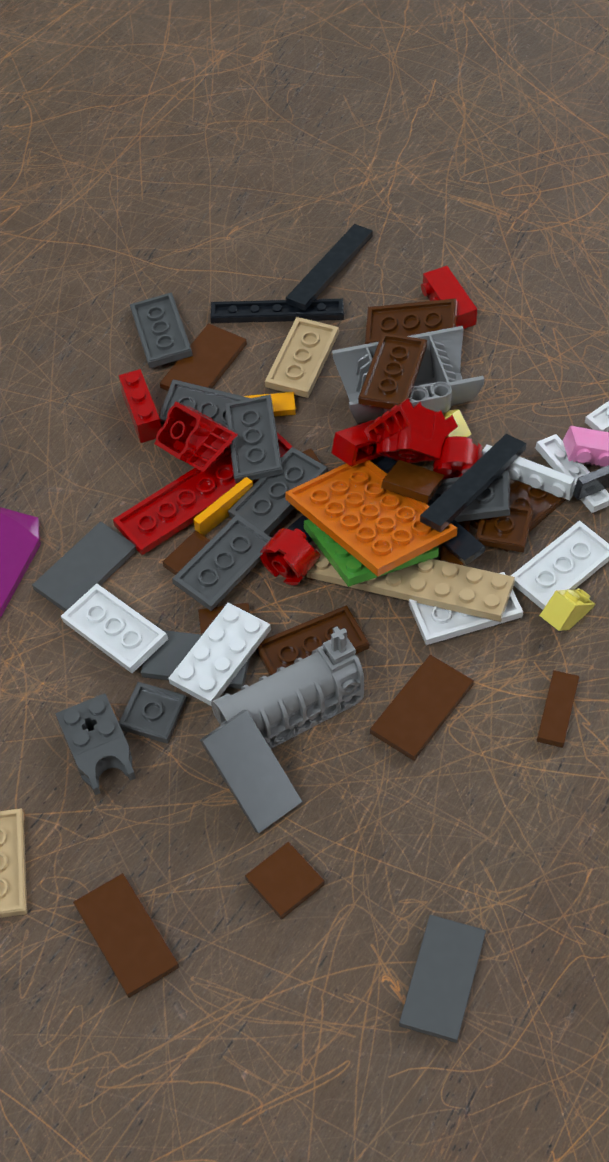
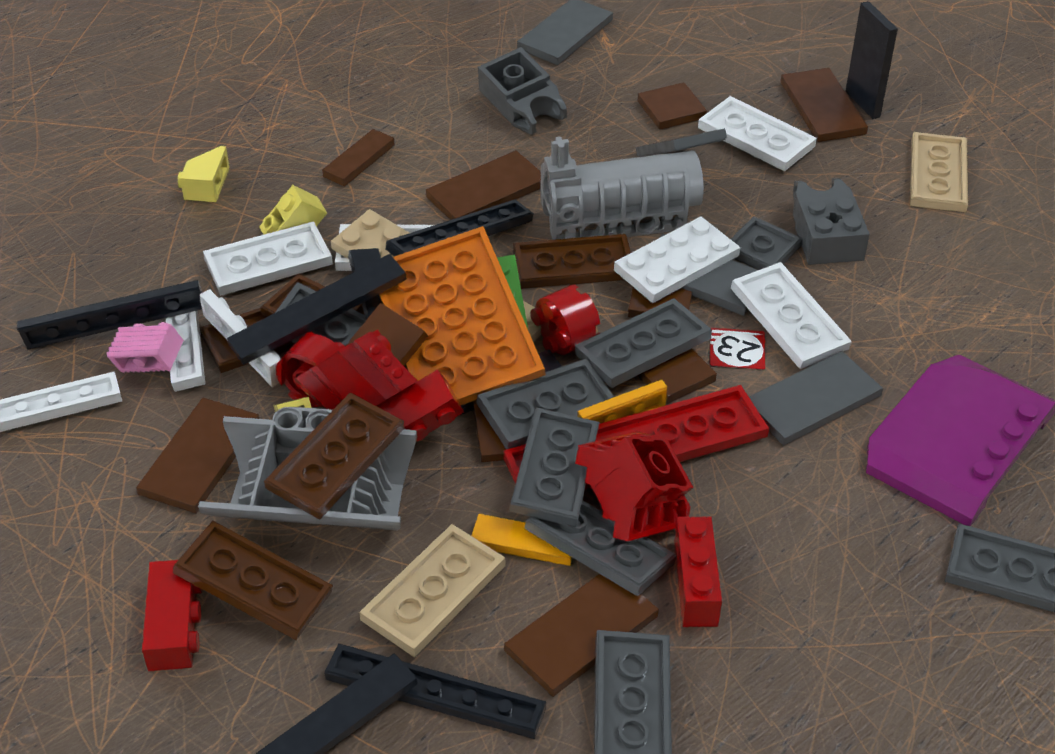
camera: 165 degrees left, 10 degrees down
none -> reddish brown tile [136,398,260,514]
none -> black tile [385,199,534,256]
none -> dark grey brick [478,47,567,134]
none -> white plate [698,96,817,171]
none -> sticker [710,328,765,370]
none -> black tile [845,1,898,119]

